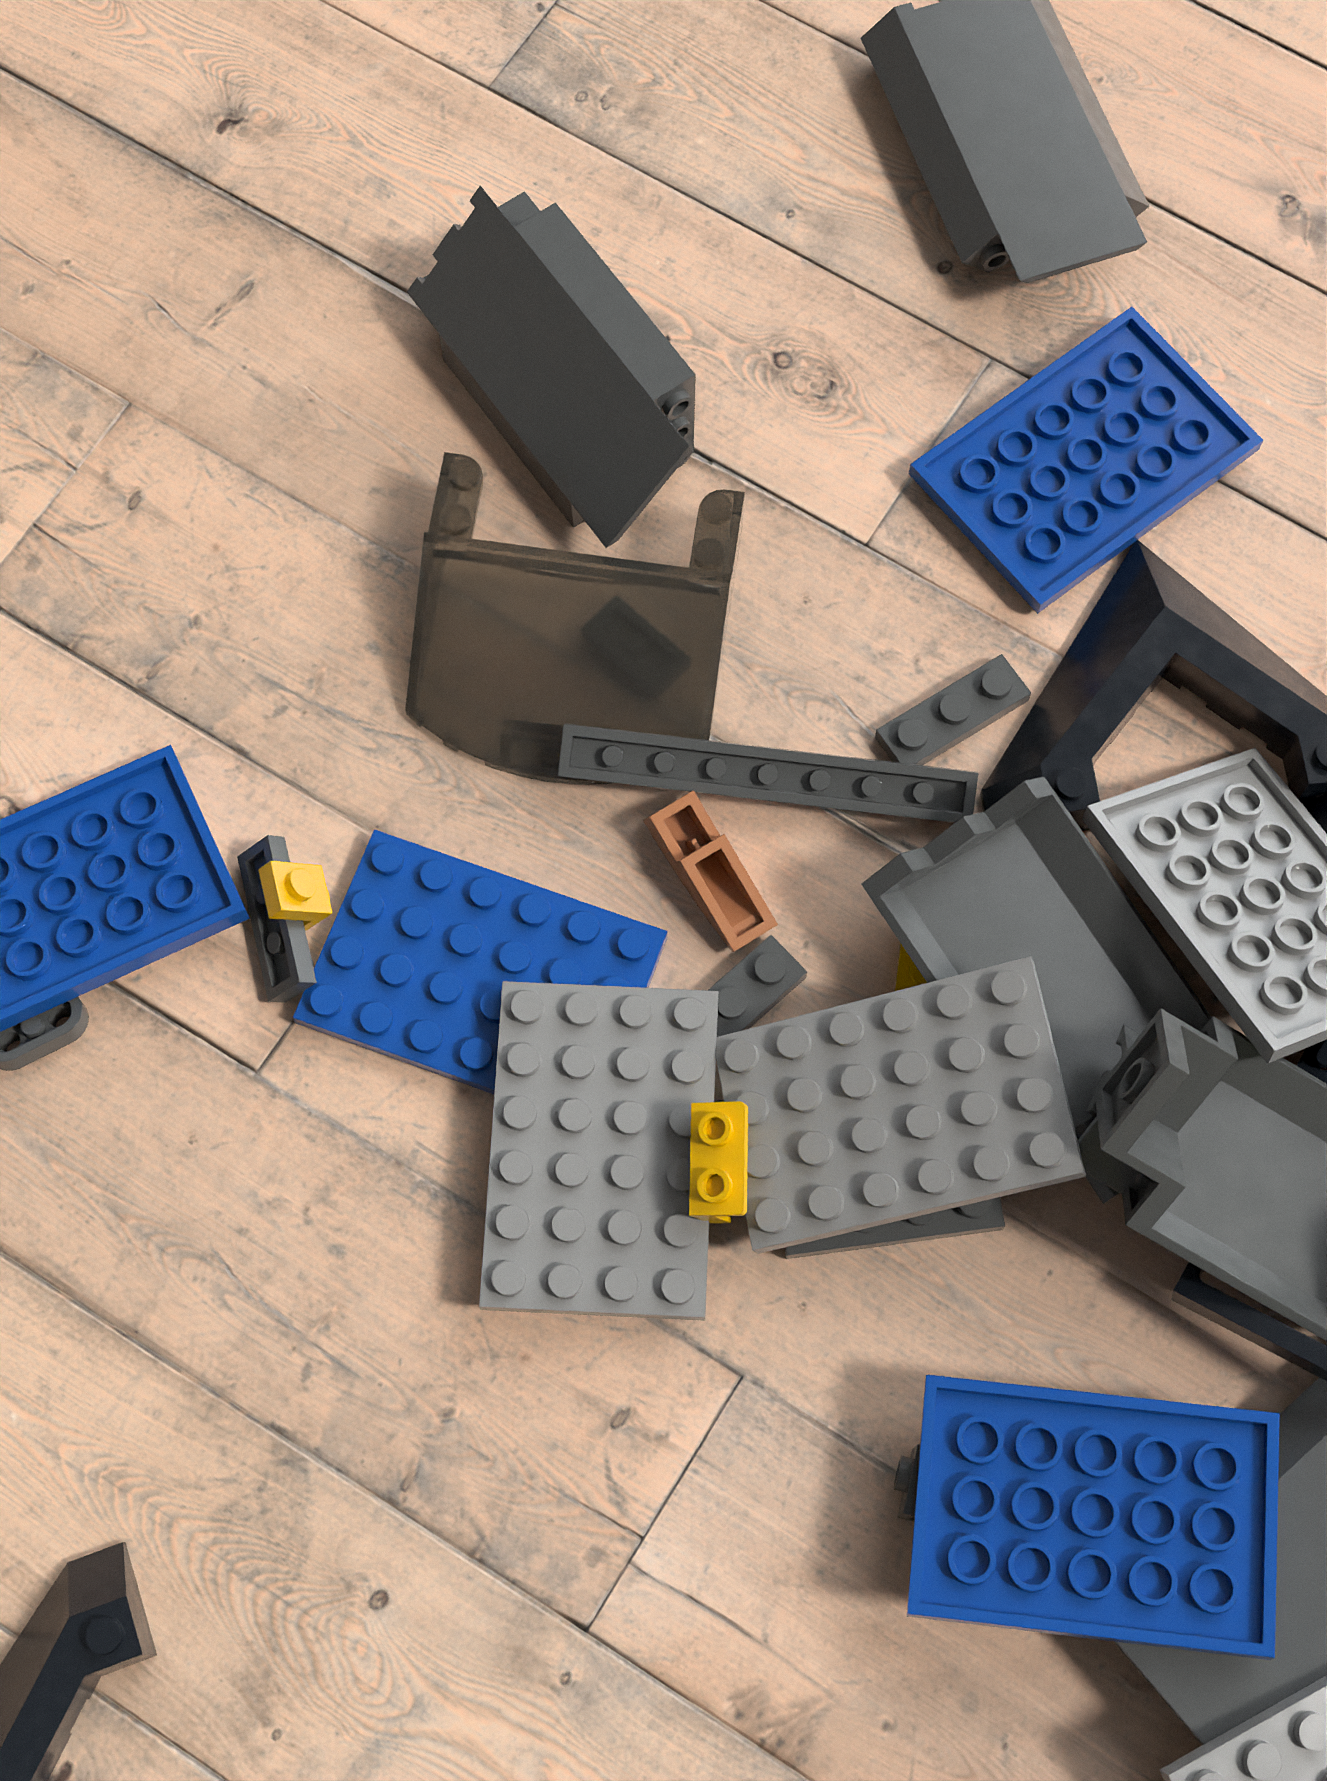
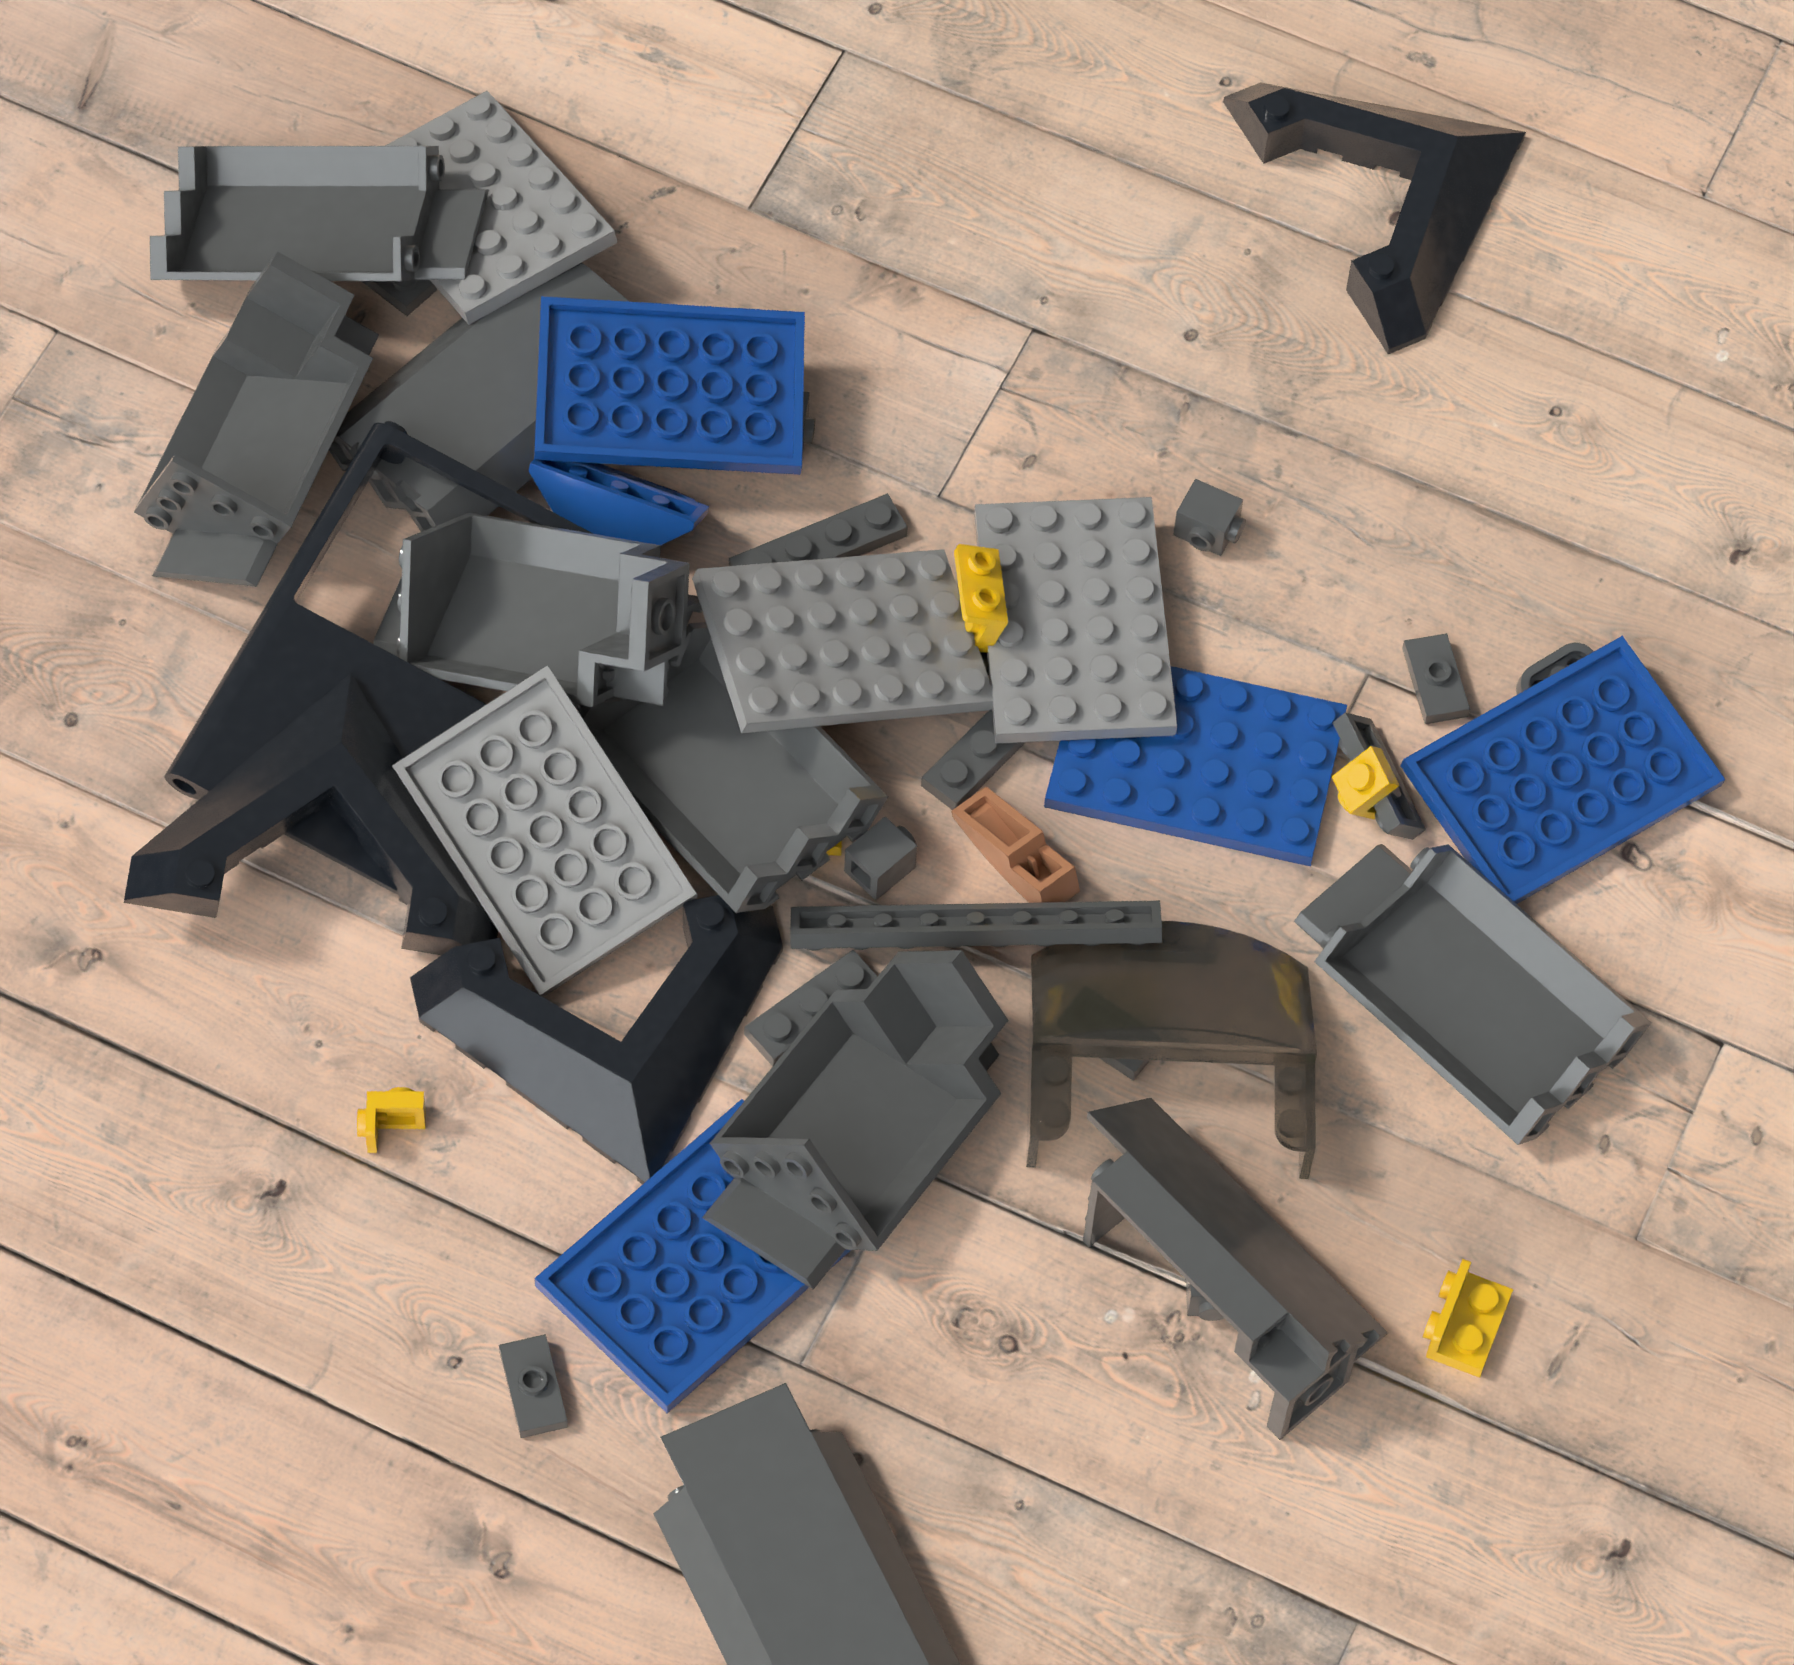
camera: 170 degrees right, 10 degrees down
none -> dark grey plate [499,1334,568,1438]
none -> blue wedge [528,460,709,545]
none -> dark grey panel [702,950,1009,1290]
none -> dark grey plate [729,493,908,566]
none -> dark grey brick [844,817,917,900]
none -> dark grey brick [1173,479,1246,556]
none -> dark grey panel [1294,844,1651,1145]
none -> dark grey plate [1402,633,1470,724]
none -> yellow bracket [1422,1258,1513,1378]

